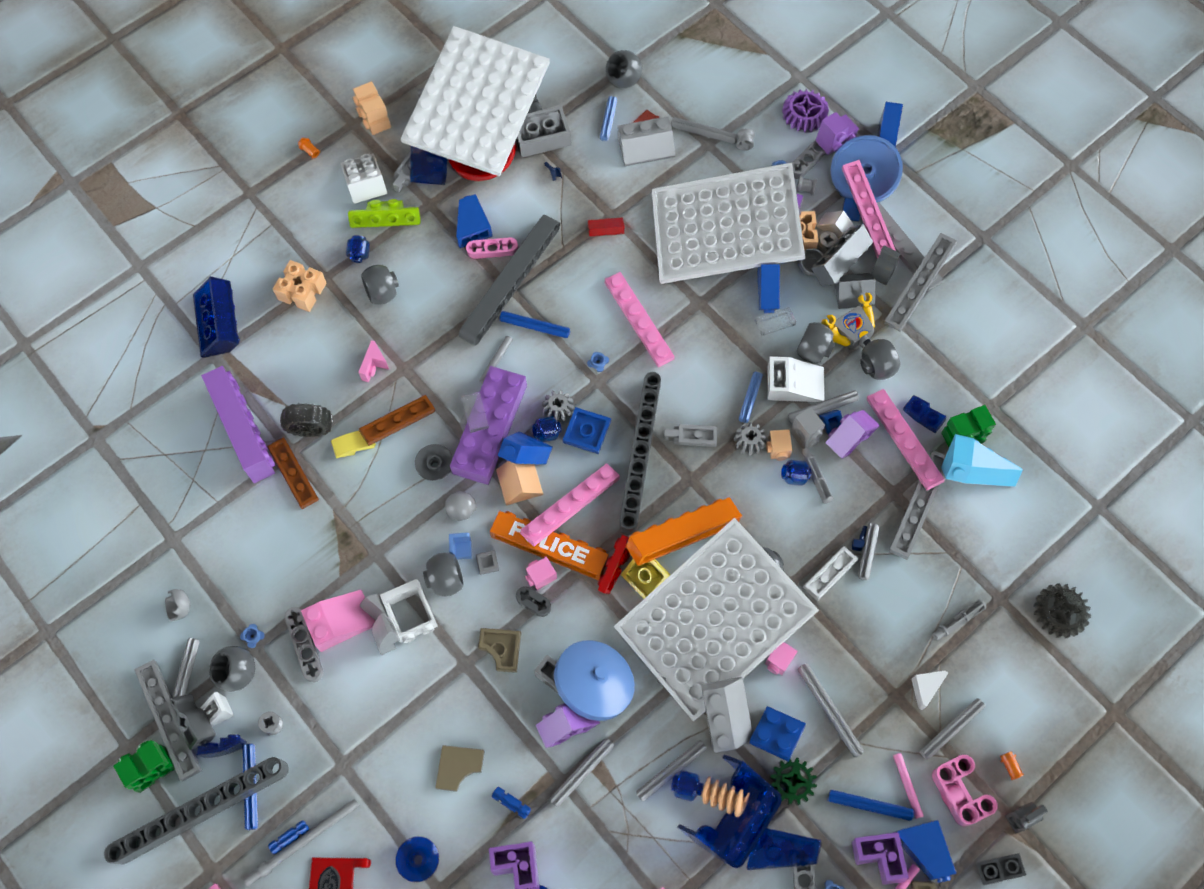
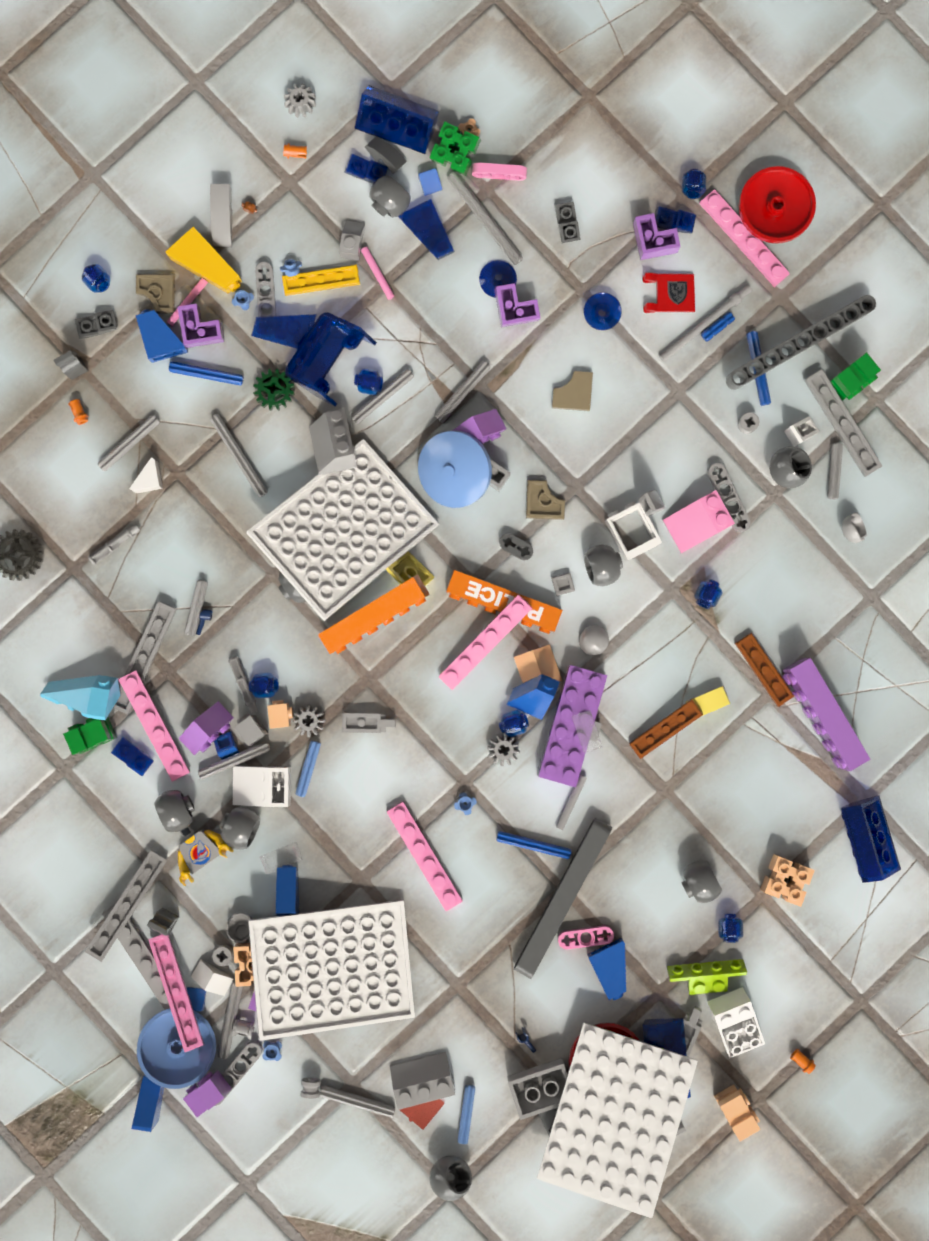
camera: 175 degrees right, 20 degrees up
dark grey piece [170,694,216,750] -> none
clear blue slope [197,734,247,758] -> none
medium blue plate [240,624,265,648] -> none
clear smoke gear [280,403,333,437] -> none
bright pink slope [358,340,389,382] -> none
light grey slope [360,594,386,620] -> none
dark grey dish [415,444,453,481] -> none
medium blue panel [449,533,472,560] -> none
blue axle [492,787,531,819] -> none
bright pink brick [525,557,557,590] -> none
blue plate [562,407,611,454] -> none
red slope [588,217,625,237] -> none
red wing [598,535,630,594] -> none
dark grey beam [620,372,661,535] -> none
light nougat piece [701,776,749,818] -> none
blue plate [750,706,806,762] -> none
bright pink brick [765,642,798,675] -> none
medium lavender gear [782,89,829,133] -> none
white tile [803,546,858,601] -> none
brick [811,224,873,286] -> none
dark grey slope [834,273,876,309] -> none
bright pink bar [893,753,924,819] -> none
bright pink beam [932,755,998,827] -> none
none -> light grey axle [218,982,243,1059]
none -> clear blue head [694,579,723,609]

